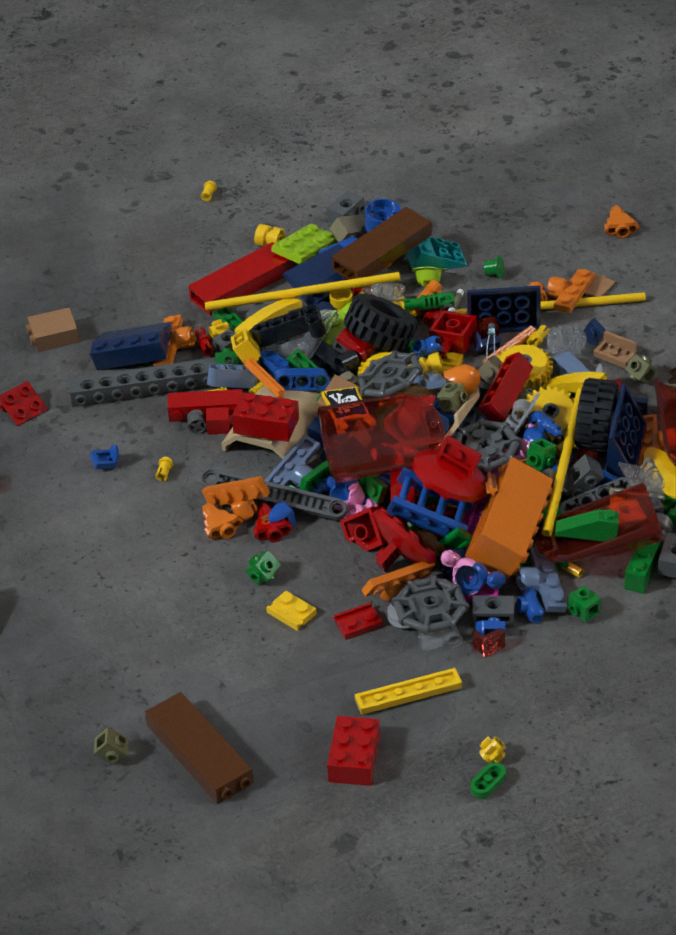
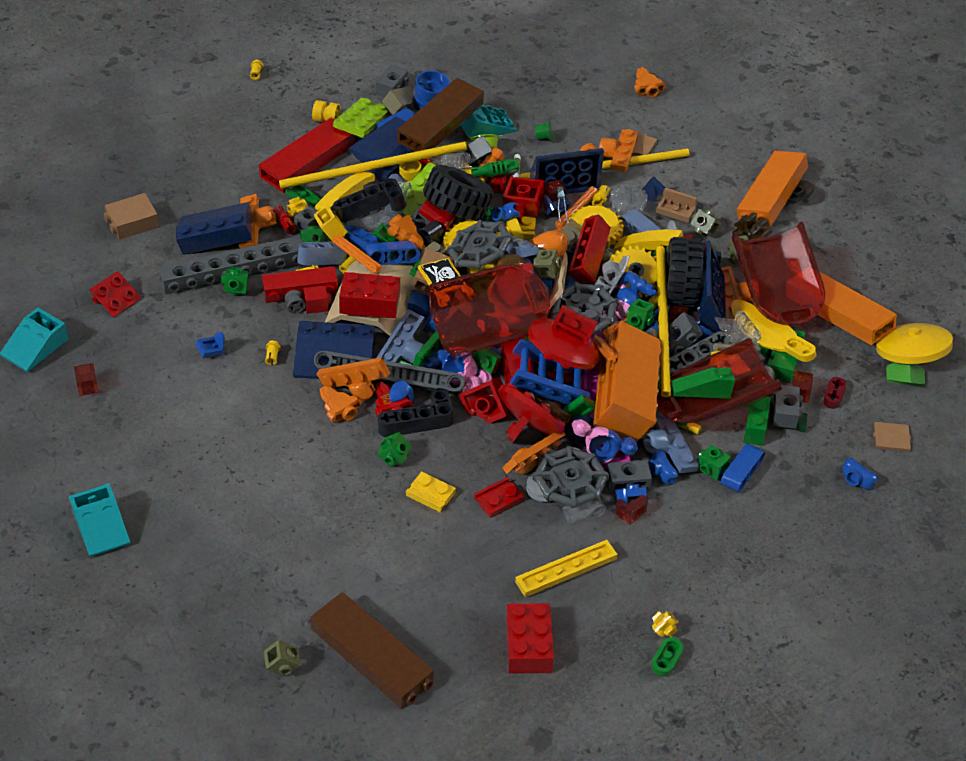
camera: 15 degrees left, 5 degrees up
none -> green brick [221,267,249,295]
none -> dark blue slope [293,321,375,379]
none -> black beam [378,388,453,437]
none -> orange rock [387,214,426,252]
none -> brick [454,136,492,166]
none -> blue beam [720,443,765,493]

